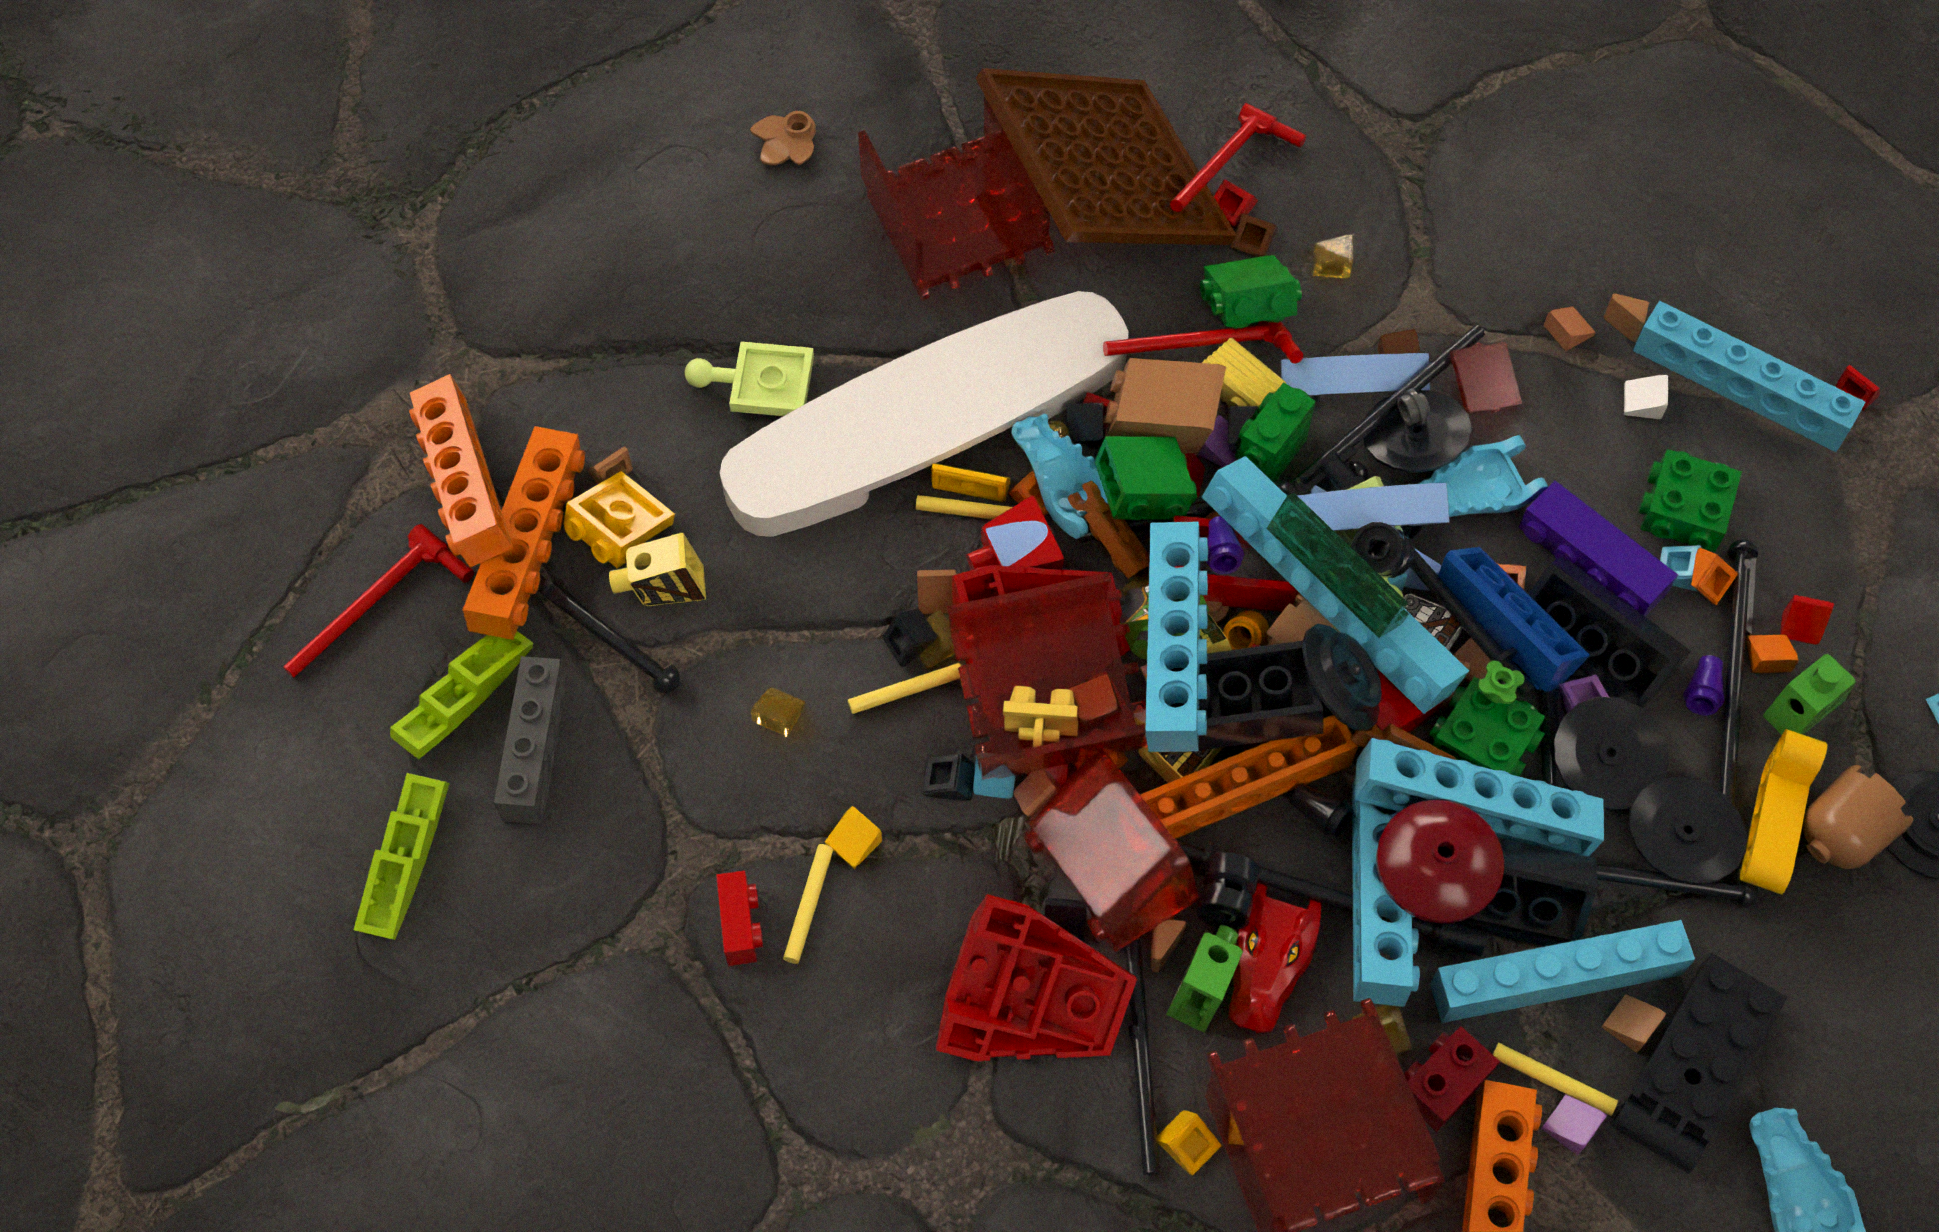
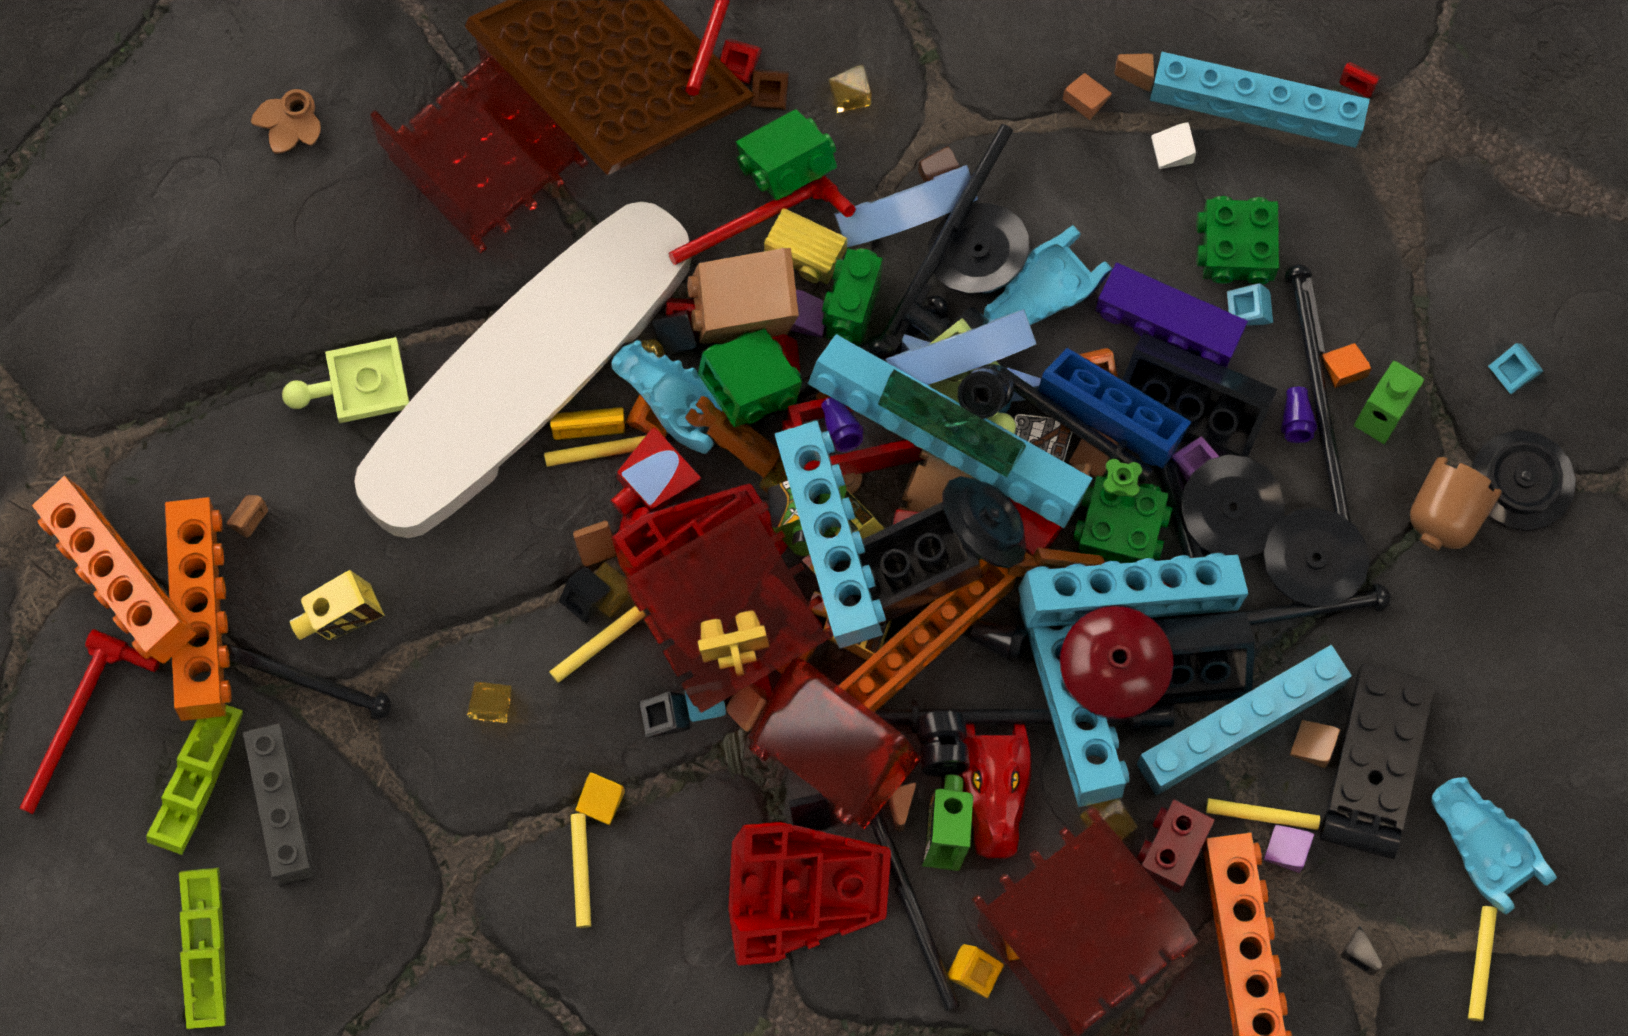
camera: 20 degrees left, 10 degrees up
yellow plate [563,471,675,568] -> none
red piece [716,870,763,966] -> none
reddish brown slope [1070,673,1123,726] -> none
light orange brick [1223,610,1269,650] -> none
black slope [1228,406,1260,453] -> none
dark grey plate [1397,389,1430,426] -> none
clear red piece [1450,342,1522,414] -> none
orange slope [1691,548,1738,605] -> none
yellow beam [1740,729,1827,895] -> none
red slope [1780,595,1834,645] -> none

